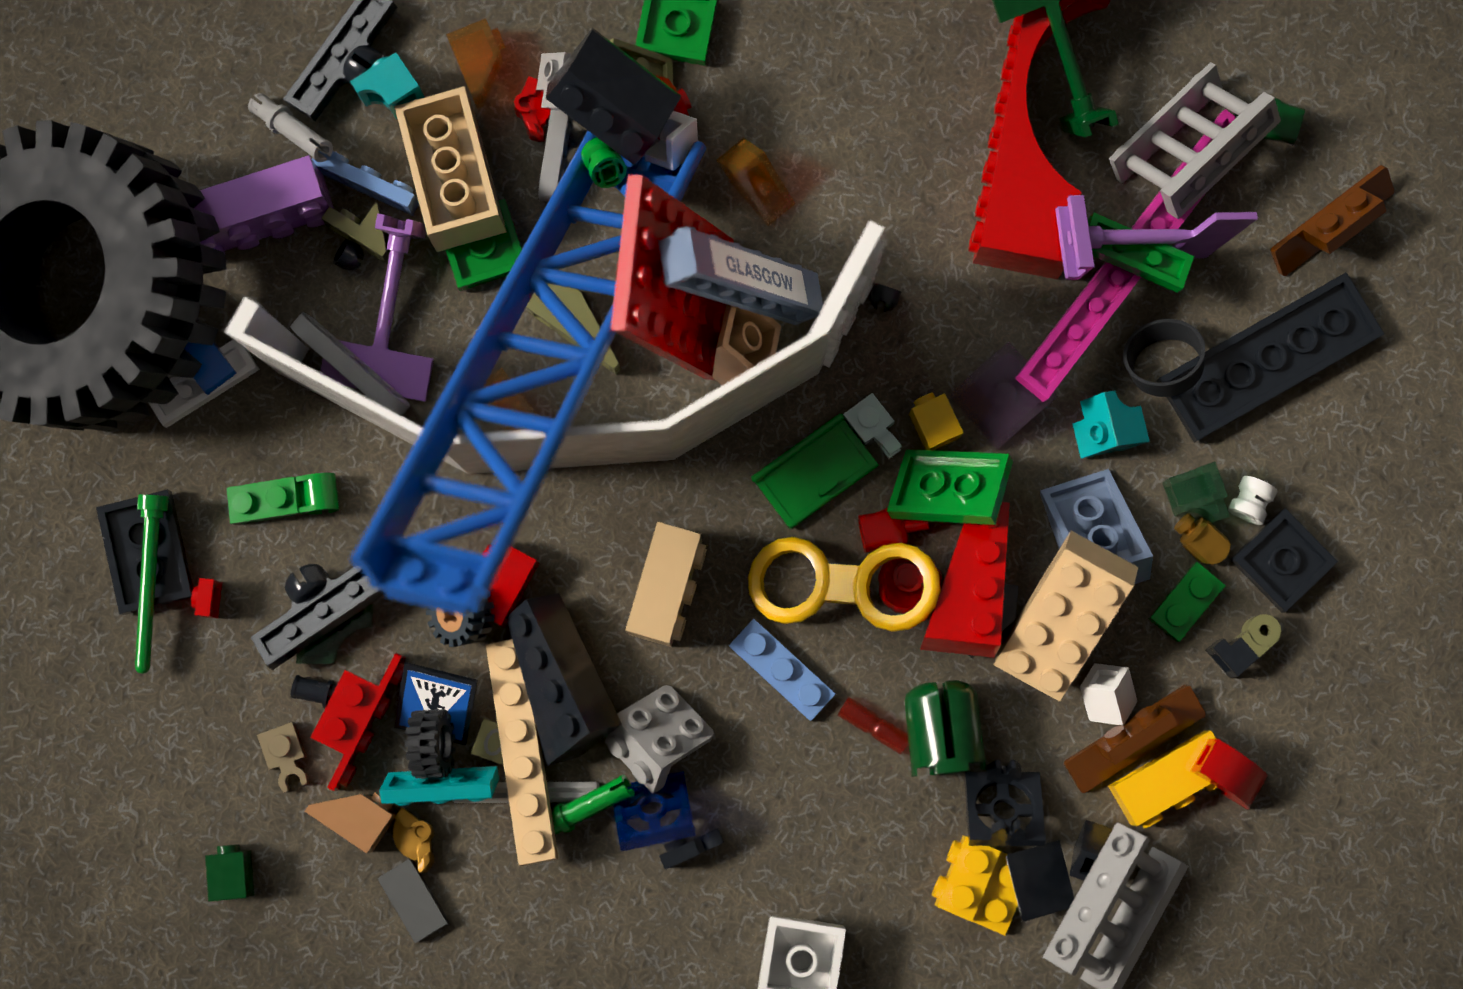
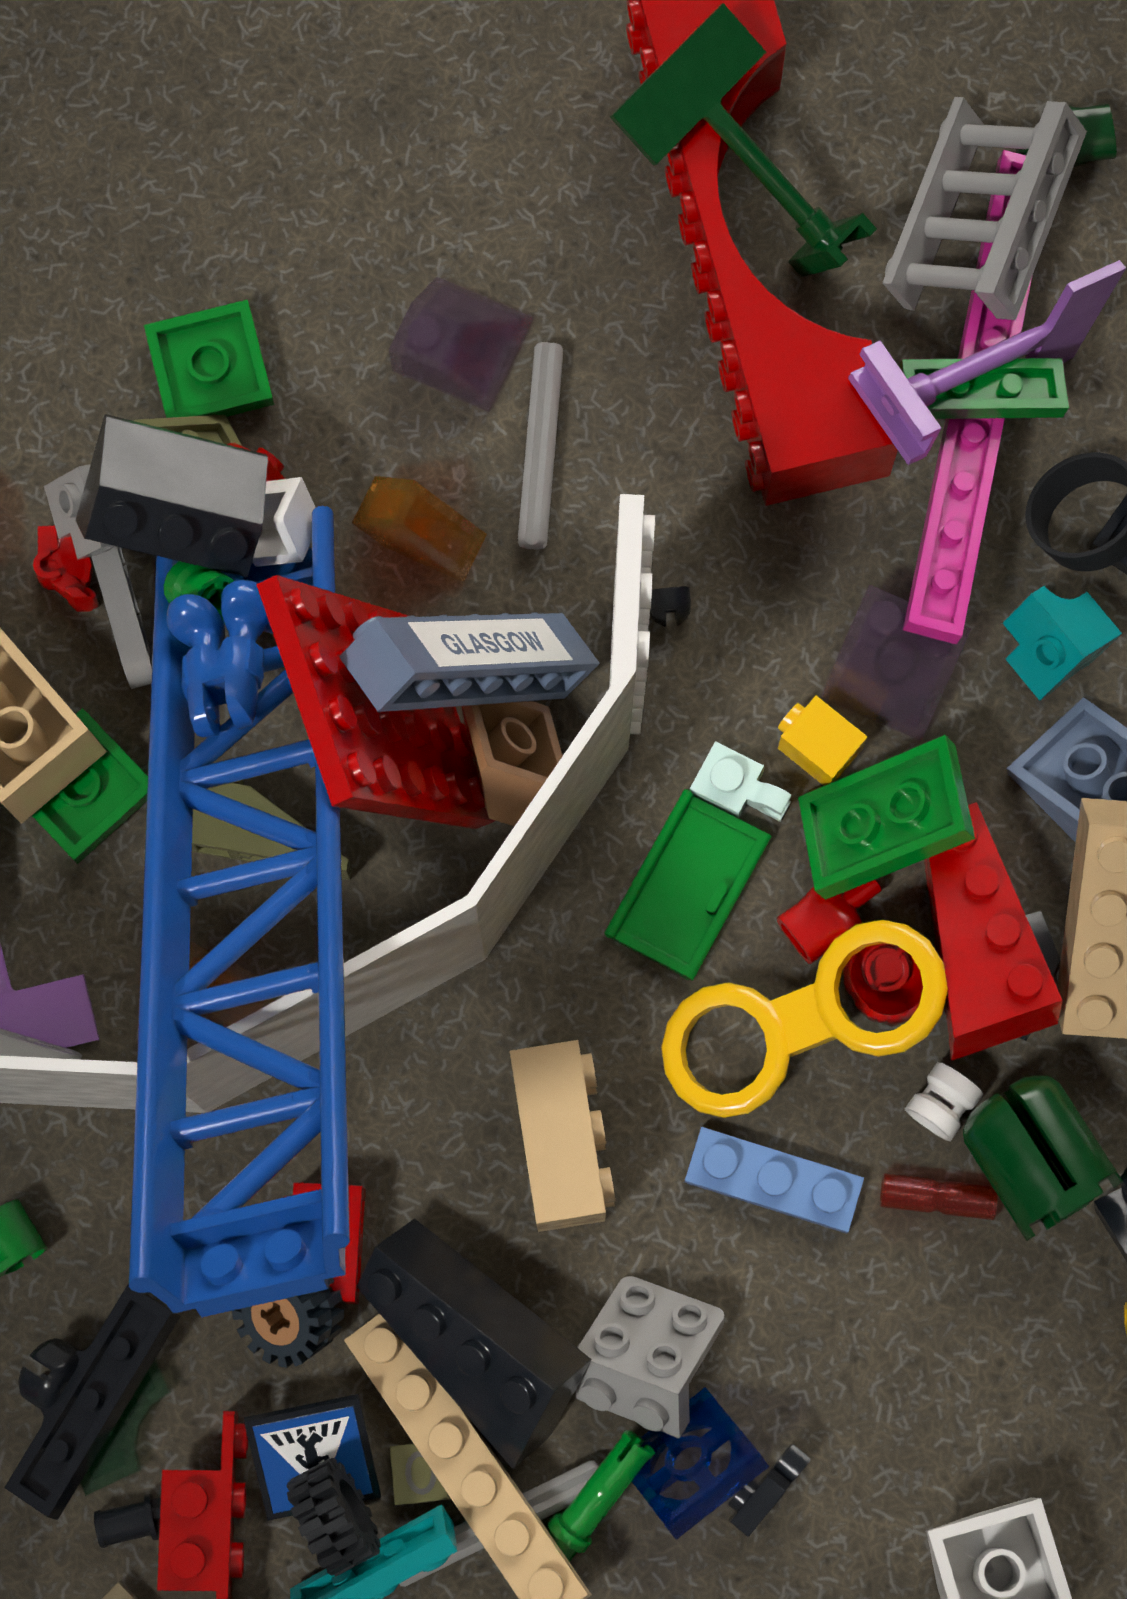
camera: 25 degrees left, 5 degrees down
none -> blue piece [167,580,269,737]
none -> slope [389,277,533,412]
none -> light grey axle [518,342,563,550]
none -> white wheel [905,1062,983,1141]

